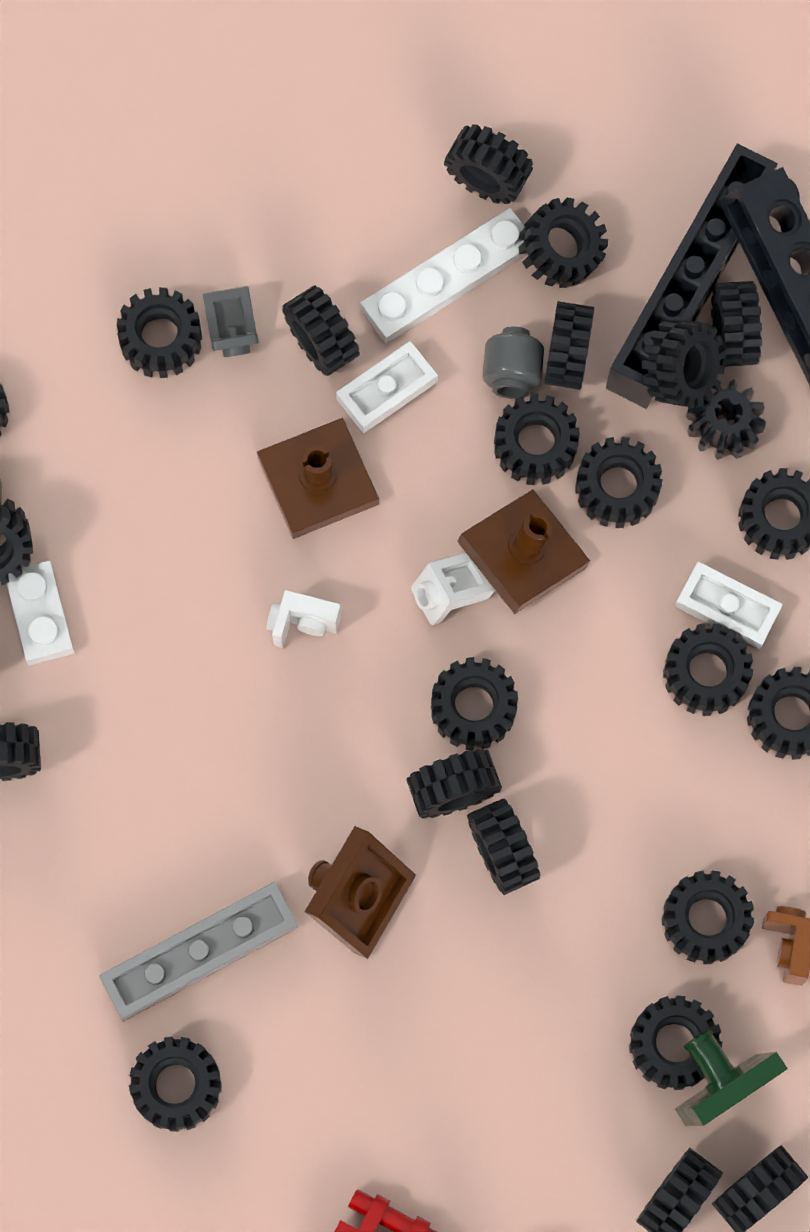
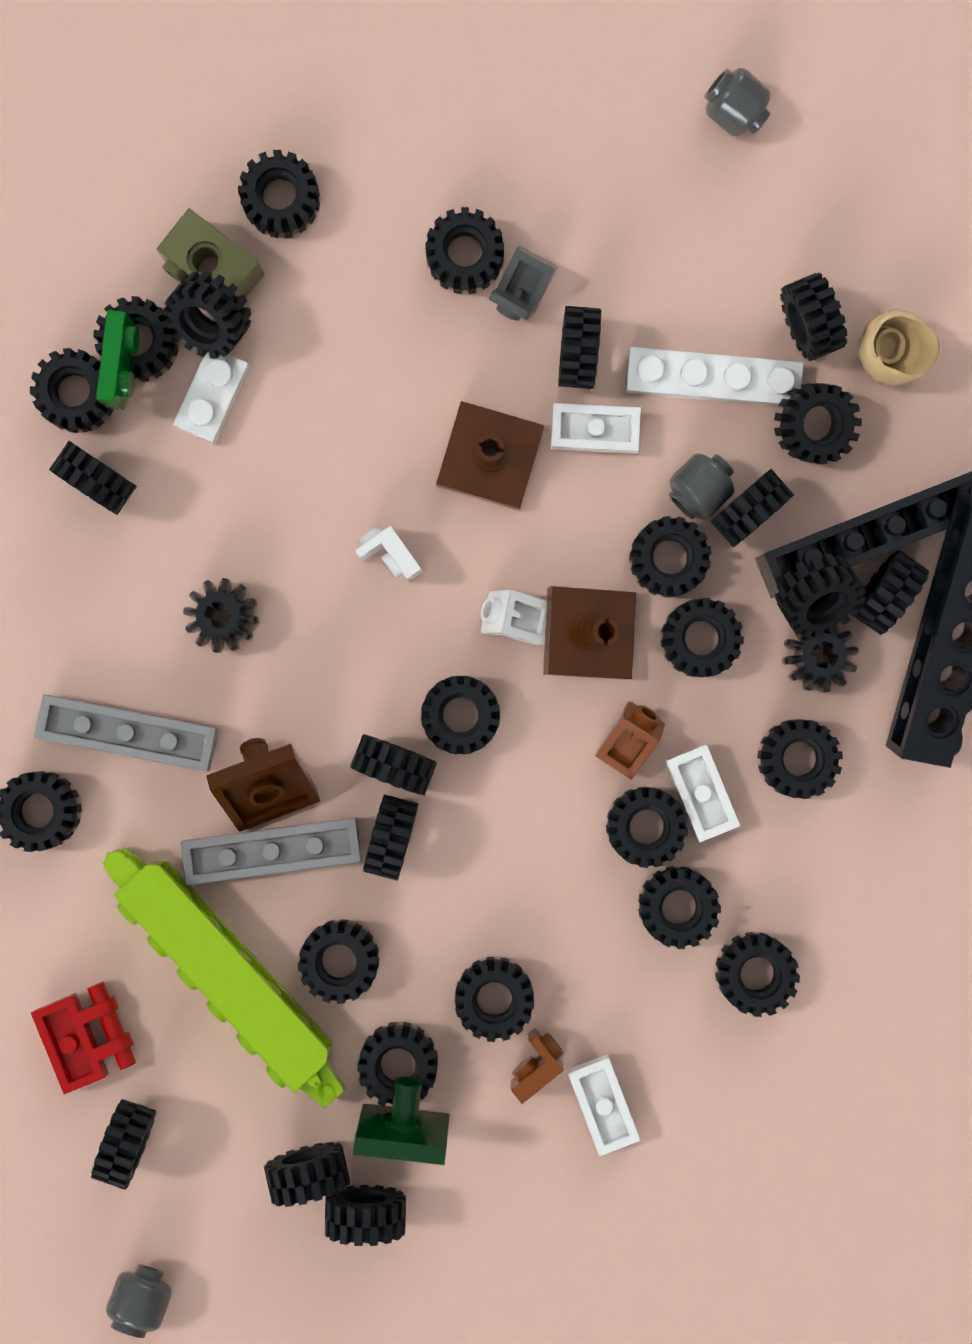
camera: 35 degrees right, 15 degrees up
none -> lime hinge [102,847,345,1109]
none -> light grey plate [180,817,362,885]
none -> black gear [183,578,259,653]
none -> black tyre [298,919,380,1004]
none -> dark orange bracket [595,701,665,780]
none -> dark grey head [704,68,770,136]
none -> tan hair [858,309,940,387]

